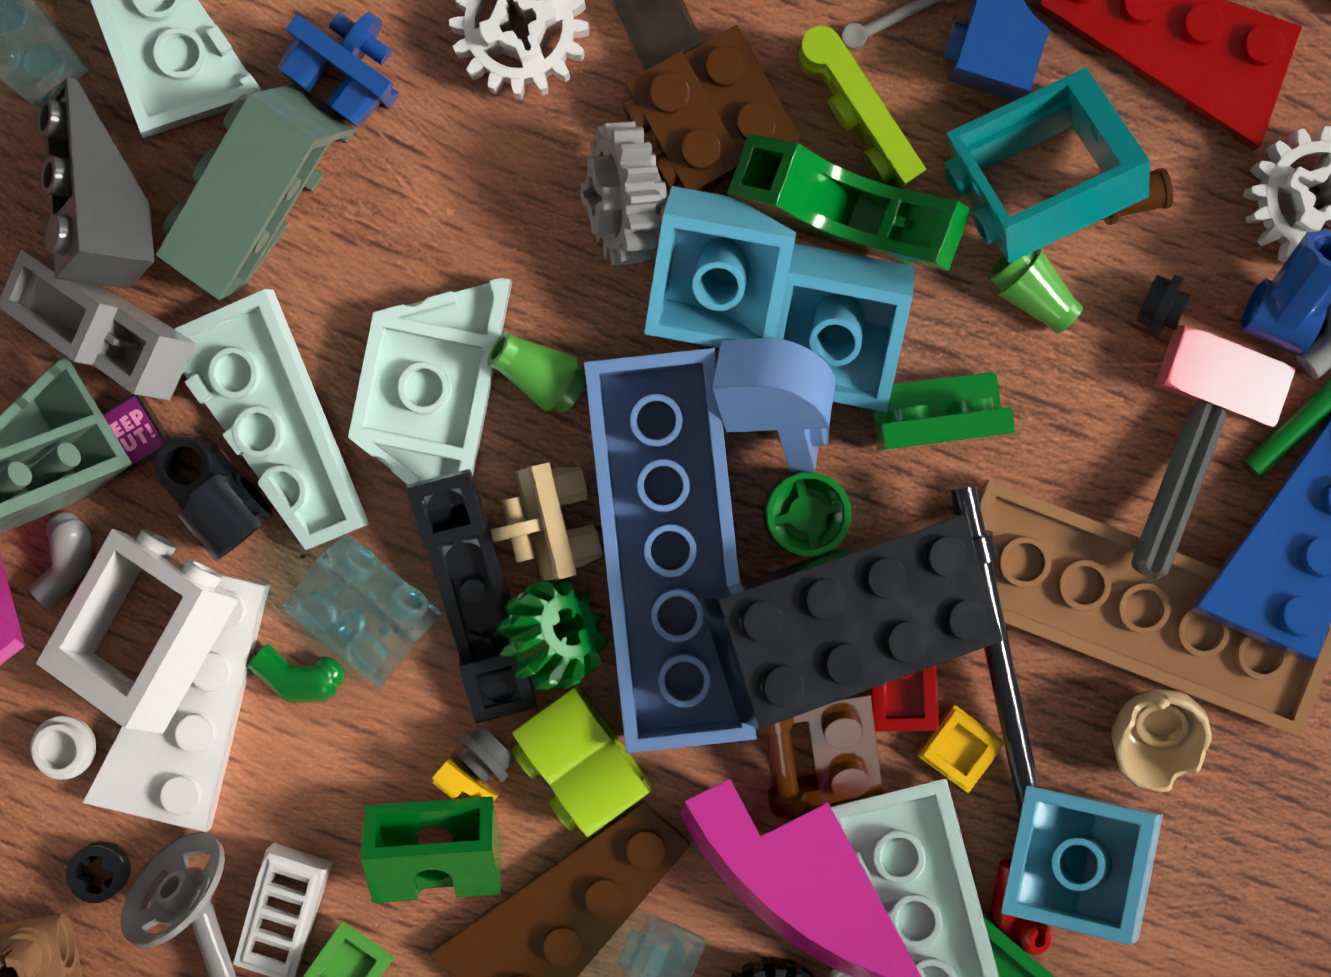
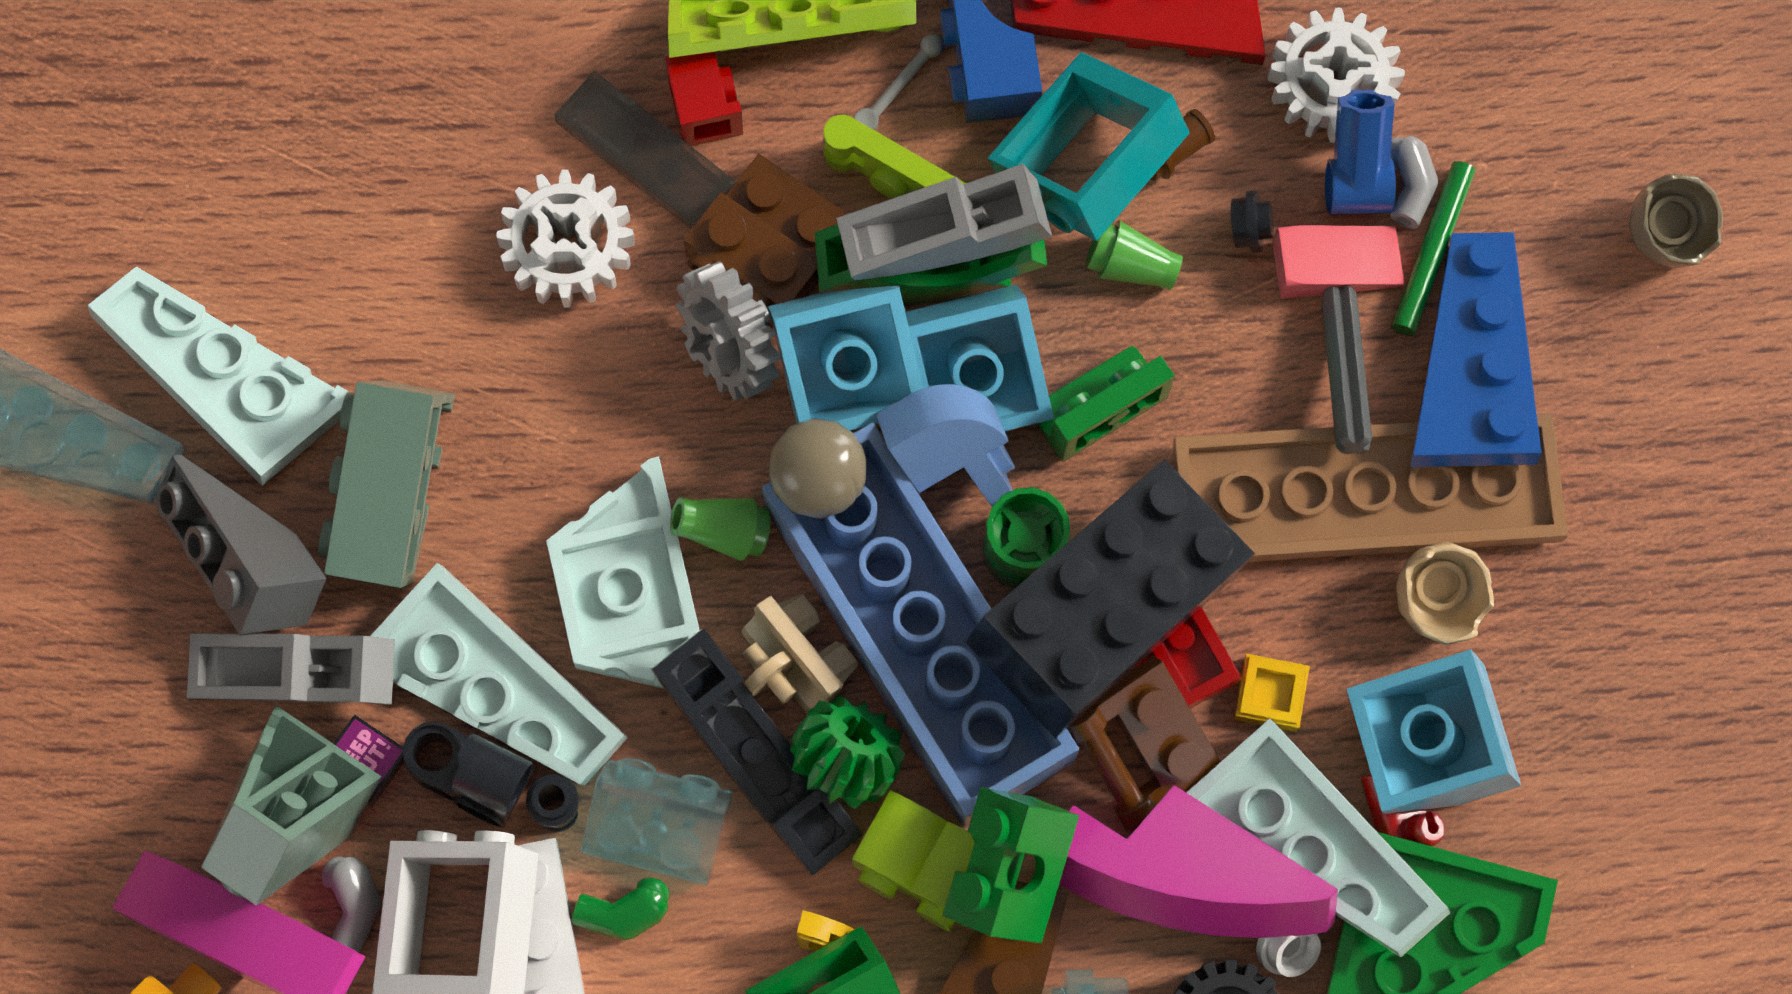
camera: 30 degrees left, 15 degrees down
blue hips [278,12,400,128] -> none
dark grey plate [457,725,515,784] -> none
black bar [950,482,1040,816] -> none
none -> black pin [526,774,579,832]
none -> dark tan hair [768,418,866,519]
none -> light grey slope [836,164,1052,280]
none -> green brick [942,787,1080,943]

